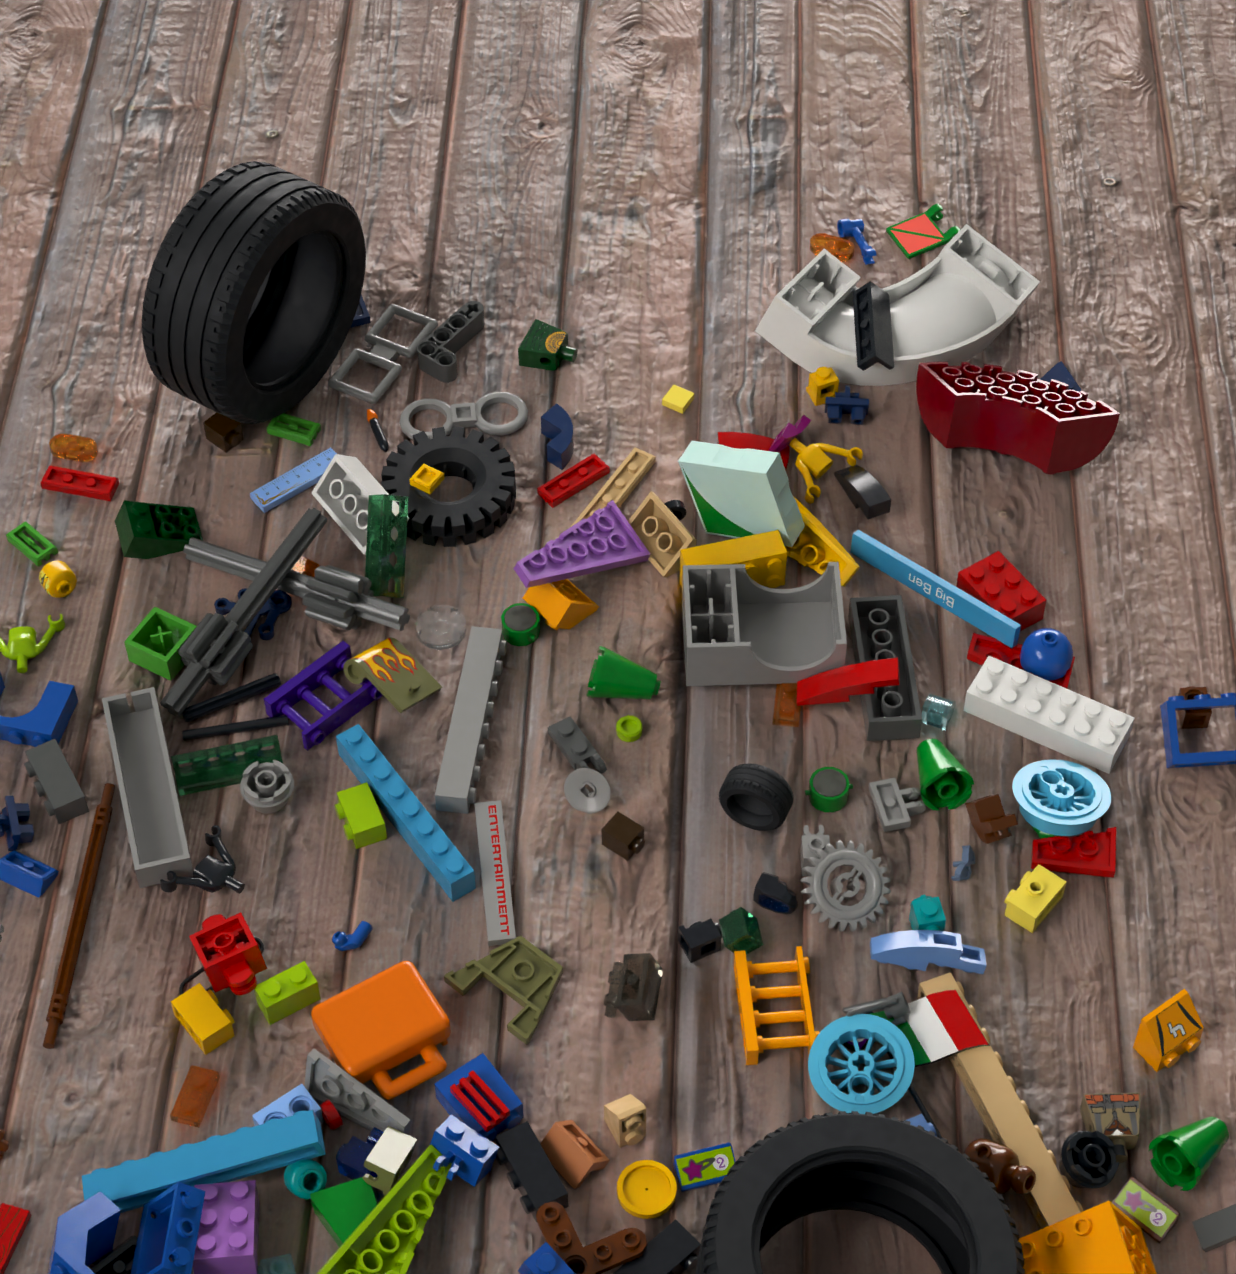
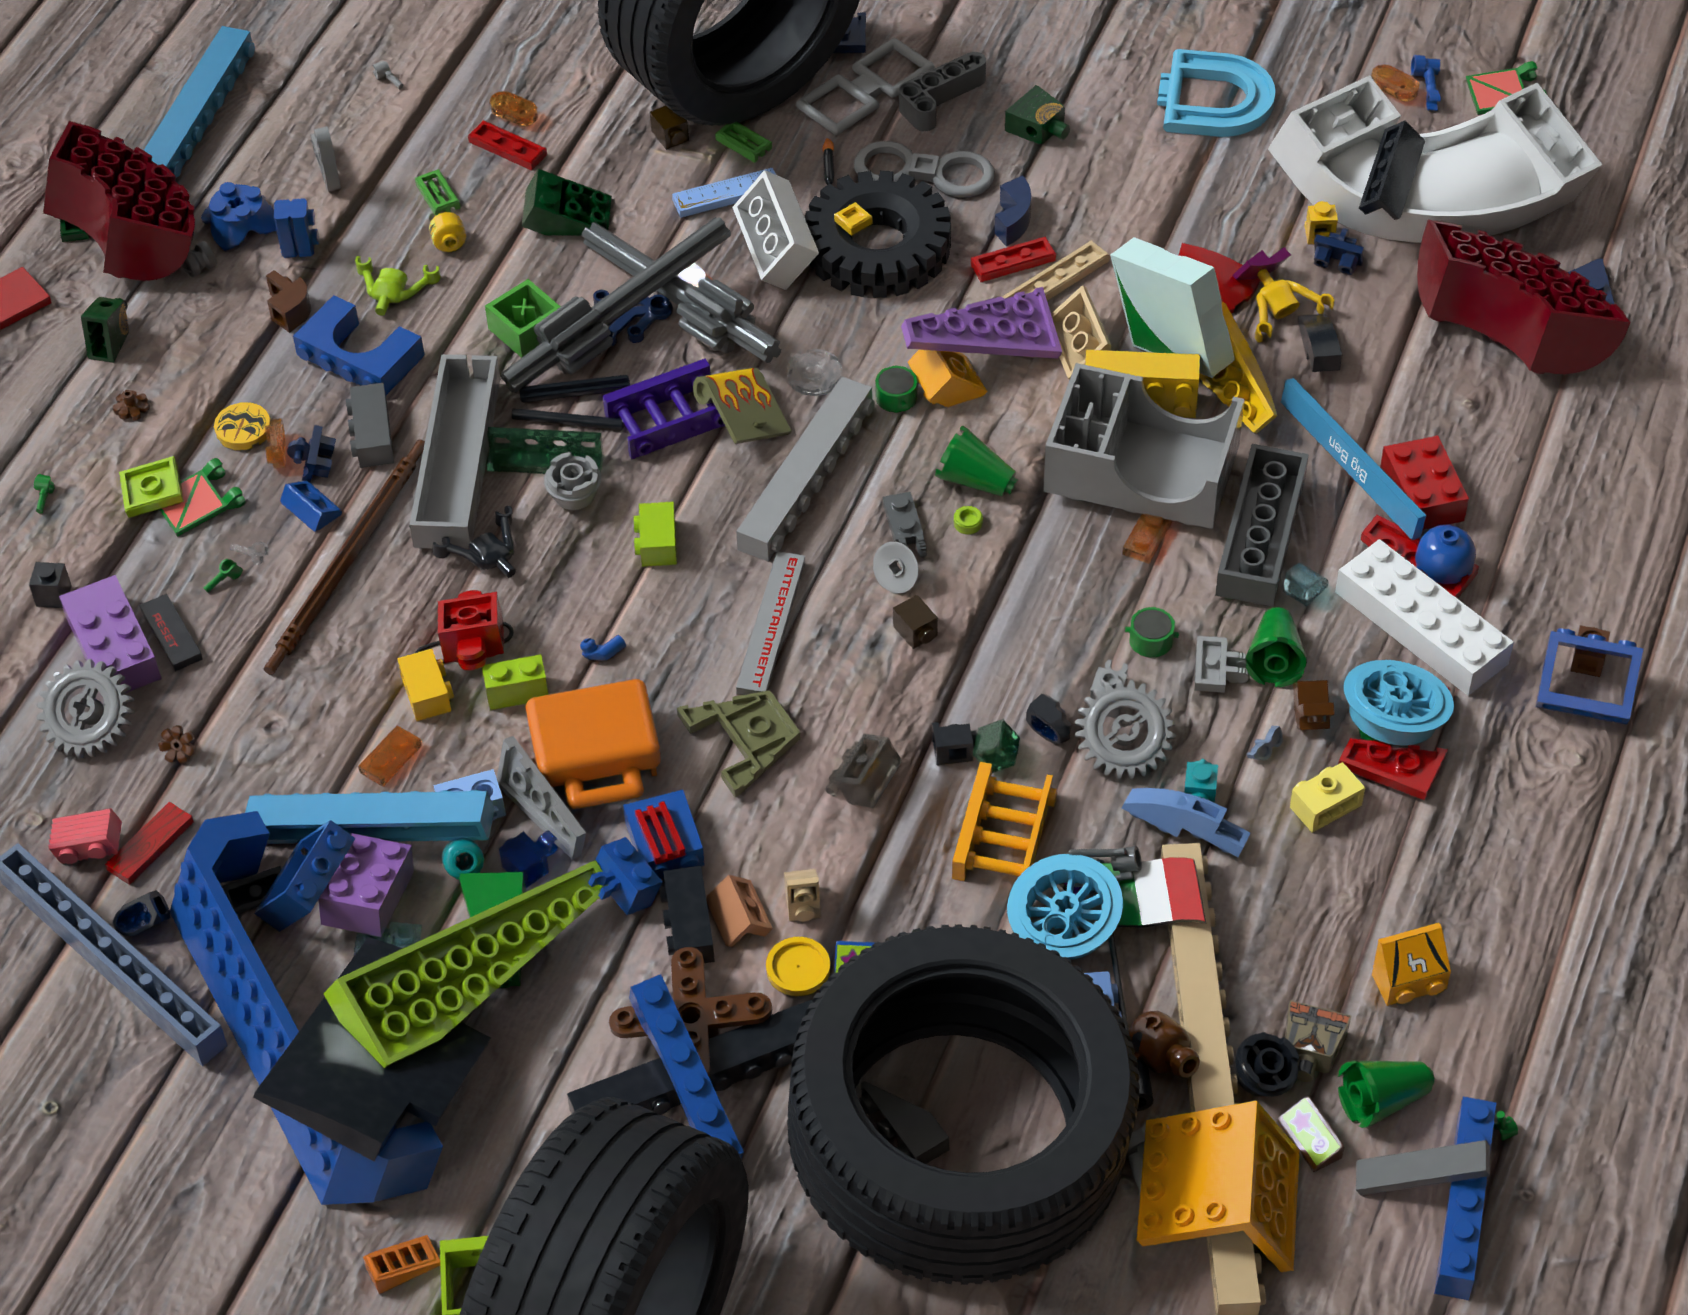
camera: 20 degrees right, 0 degrees up
red tile [319,1100,343,1130] -> none
dark azure brick [336,724,476,902] -> none
hinge [363,1126,417,1195] -> none
clear green fence [365,494,408,598] -> none
light yellow tile [662,385,694,414] -> none
black tile [665,500,686,521] -> none
black tyre [719,763,794,831] -> none
red slope [797,657,899,706] -> none
none -> medium azure piece [1157,49,1275,137]

